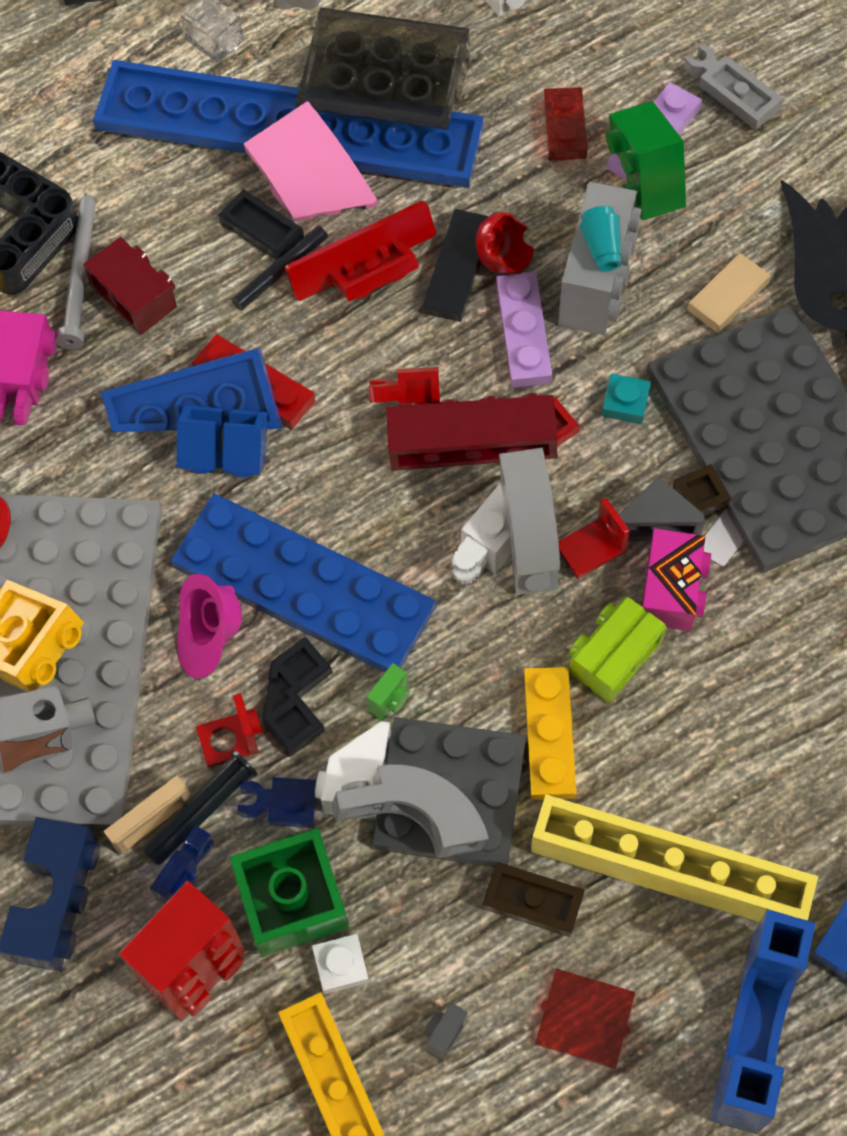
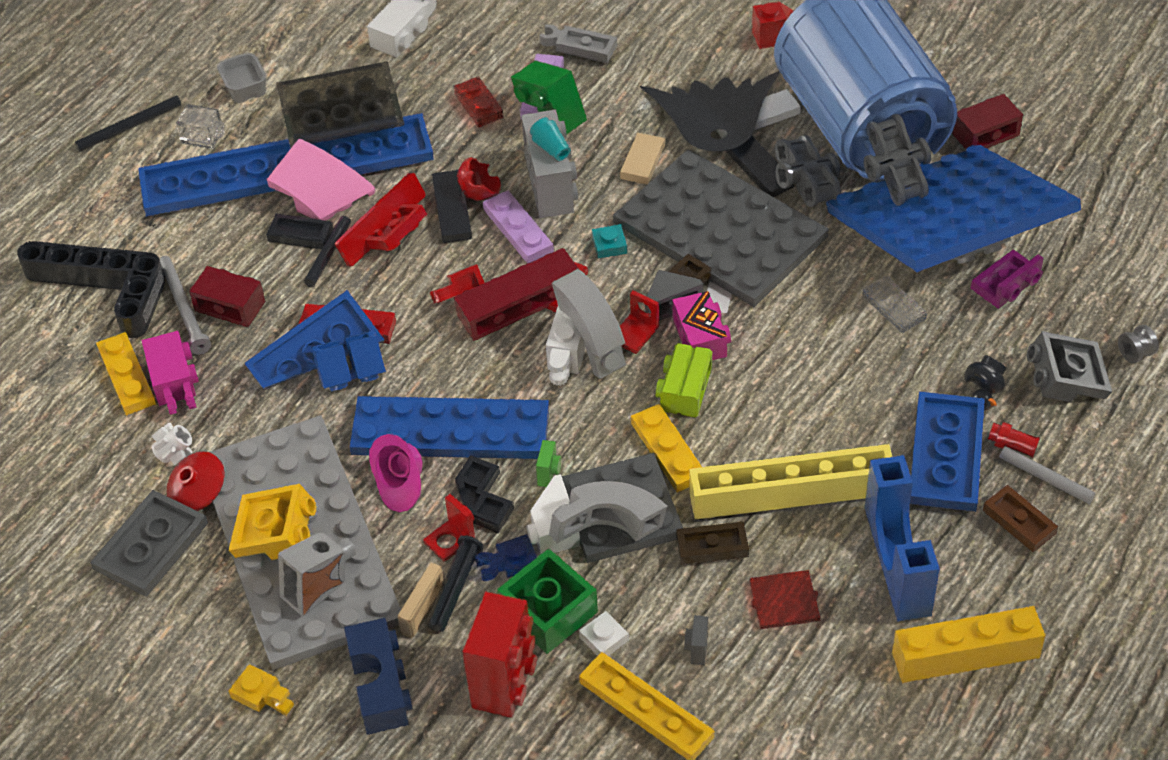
camera: 25 degrees left, 15 degrees down
clear blue plate [150,825,215,905] -> none

